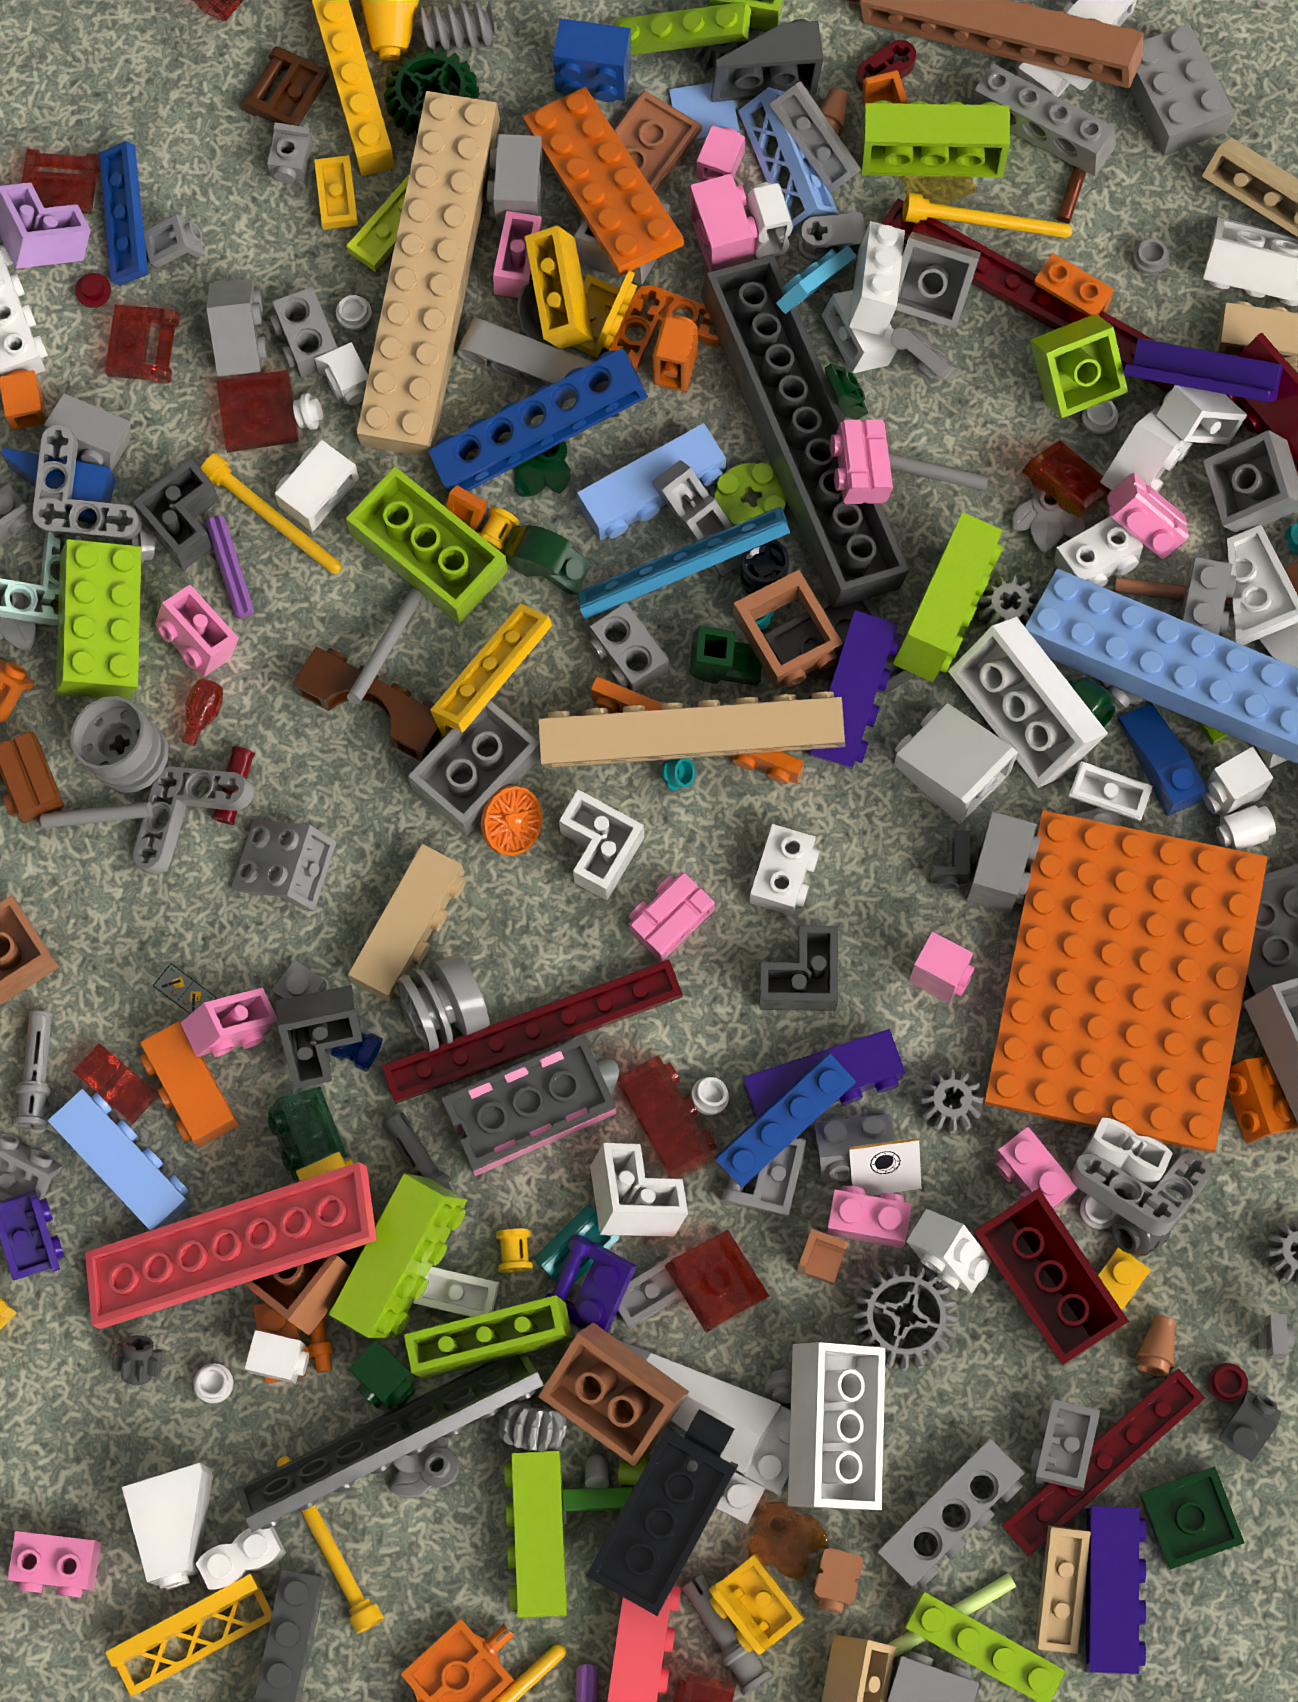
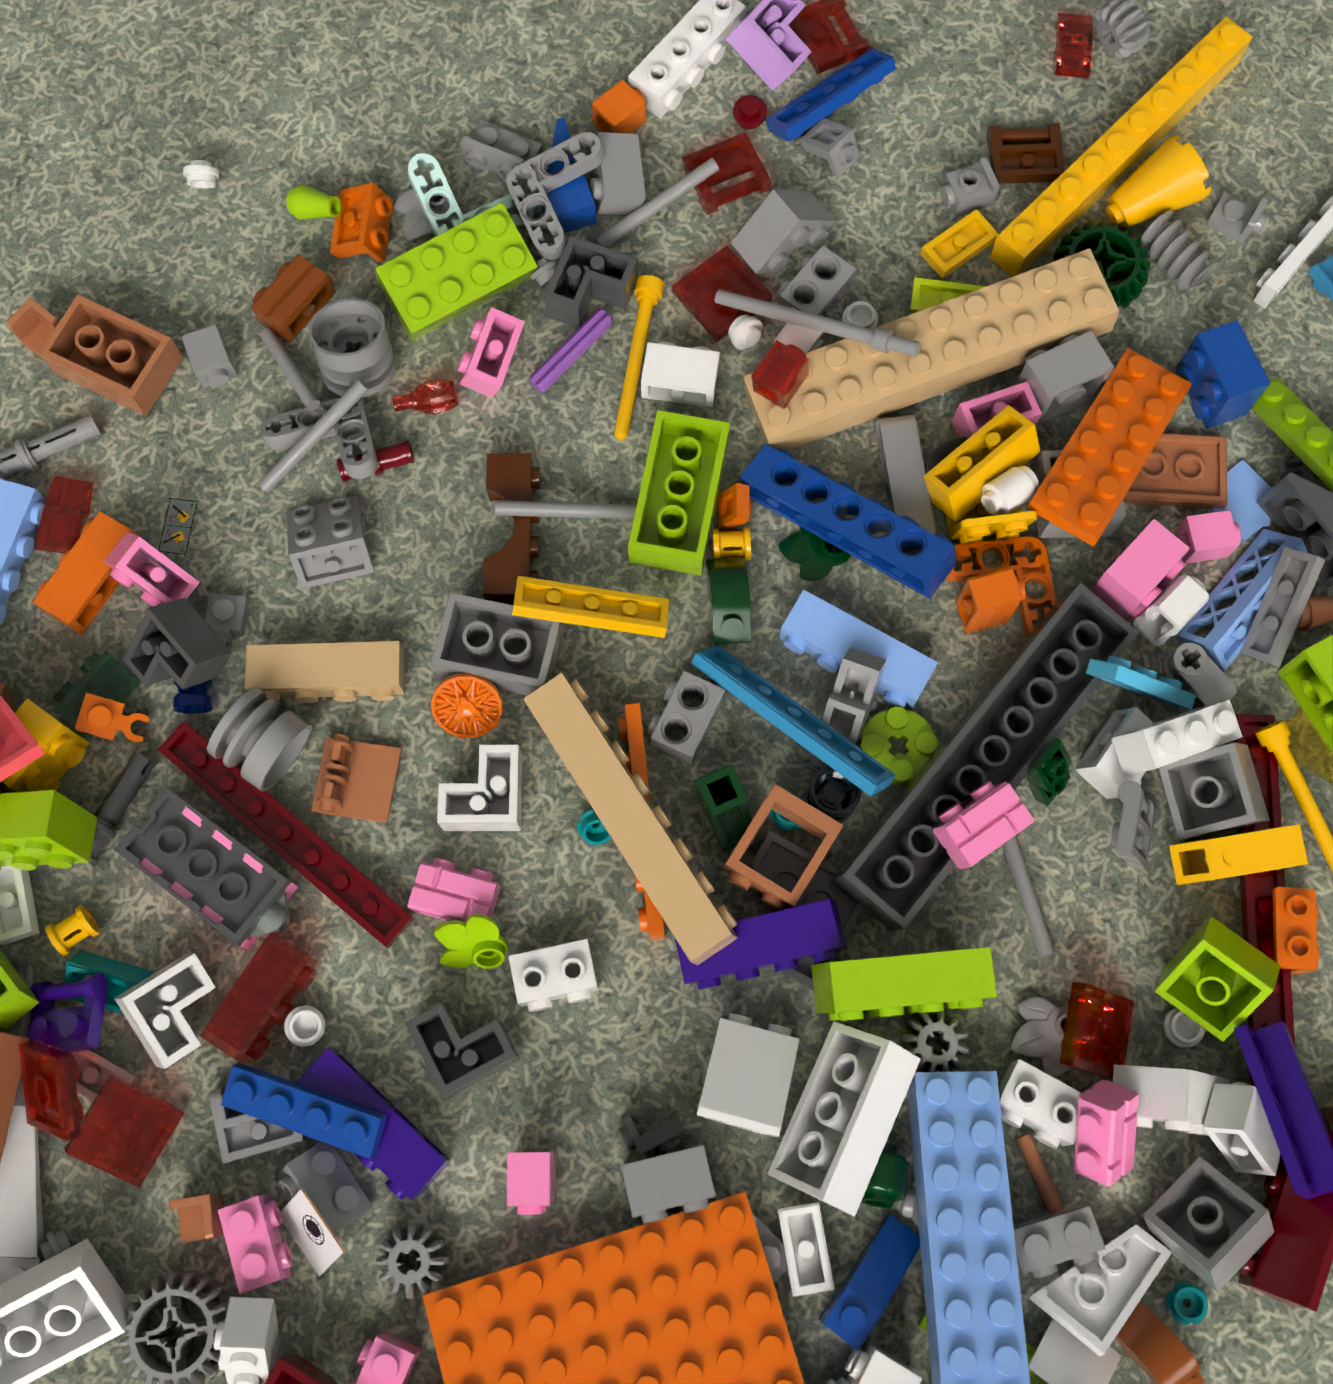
camera: 60 degrees right, 0 degrees up
none -> clear red plate [19,1040,84,1141]
none -> orange plate [74,692,150,742]
none -> light grey brick [181,324,238,388]
none -> light grey bar [258,379,369,493]
none -> nougat hinge [311,734,402,823]
none -> lime plate [434,914,508,969]
none -> light grey bar [595,158,719,248]
none -> light grey bar [715,289,921,357]
none -> clear red brick [751,340,809,409]
none -> white brick [981,465,1039,515]
none -> yellow slope [1169,824,1309,885]

